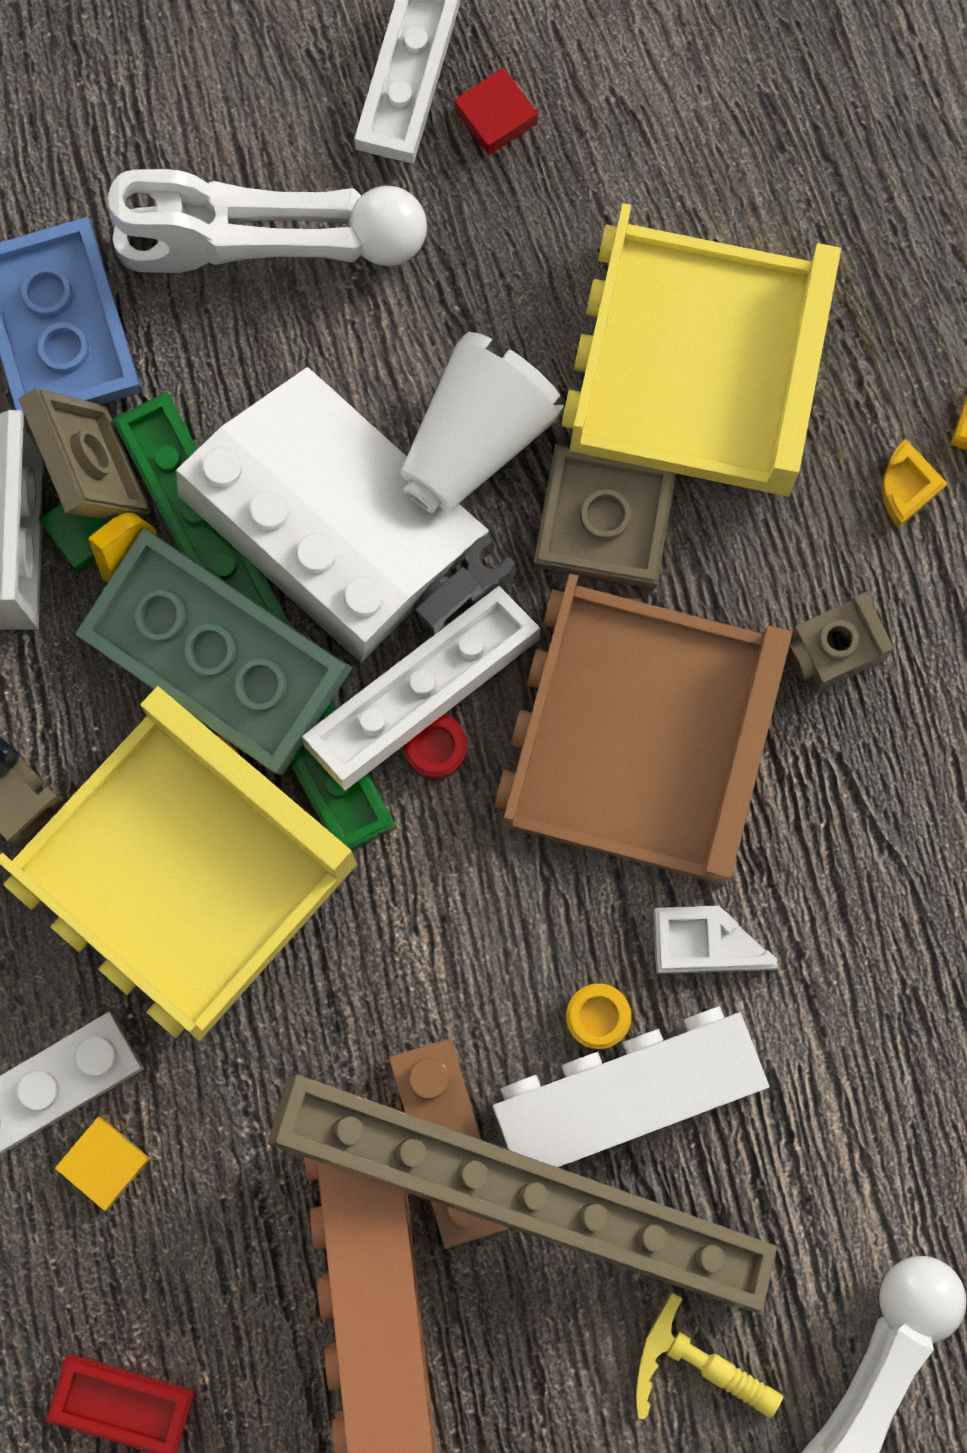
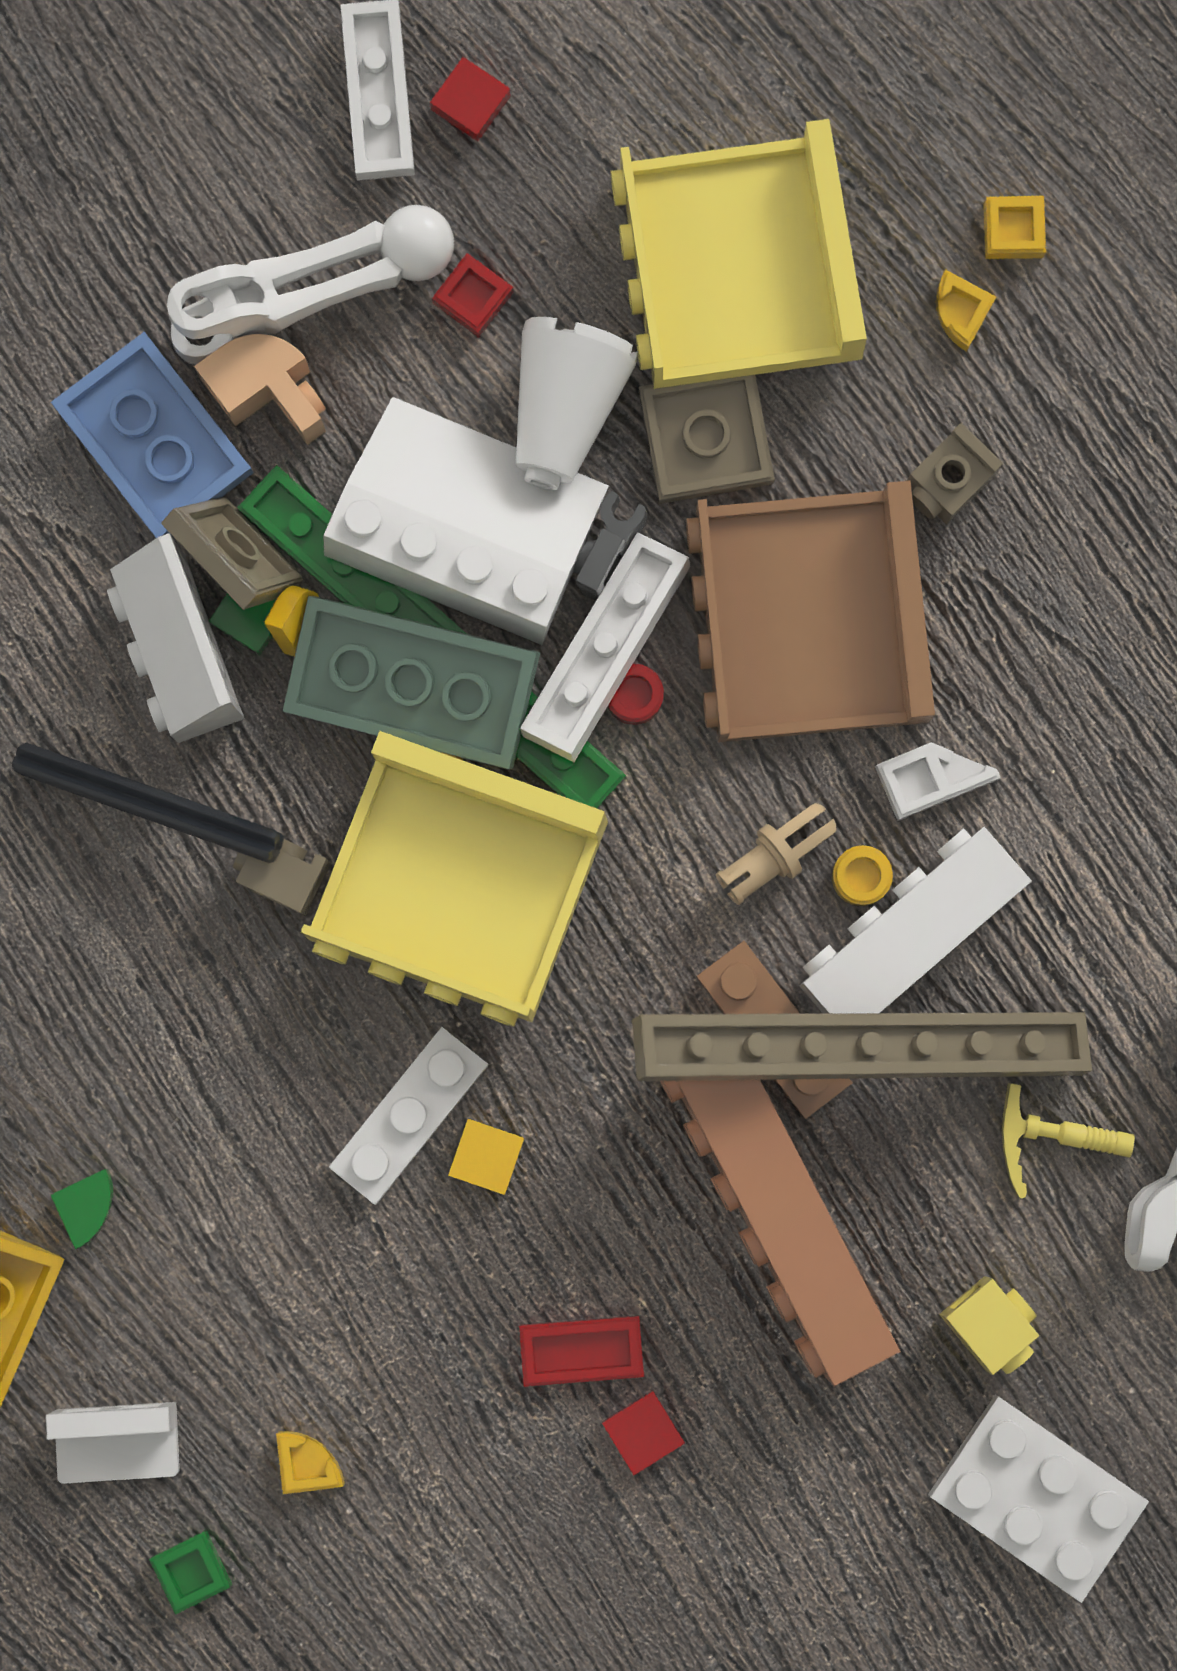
camera: 20 degrees left, 5 degrees up
none -> light nougat brick [194,334,326,445]
none -> red tile [432,253,514,338]
none -> tan arm [716,803,837,905]

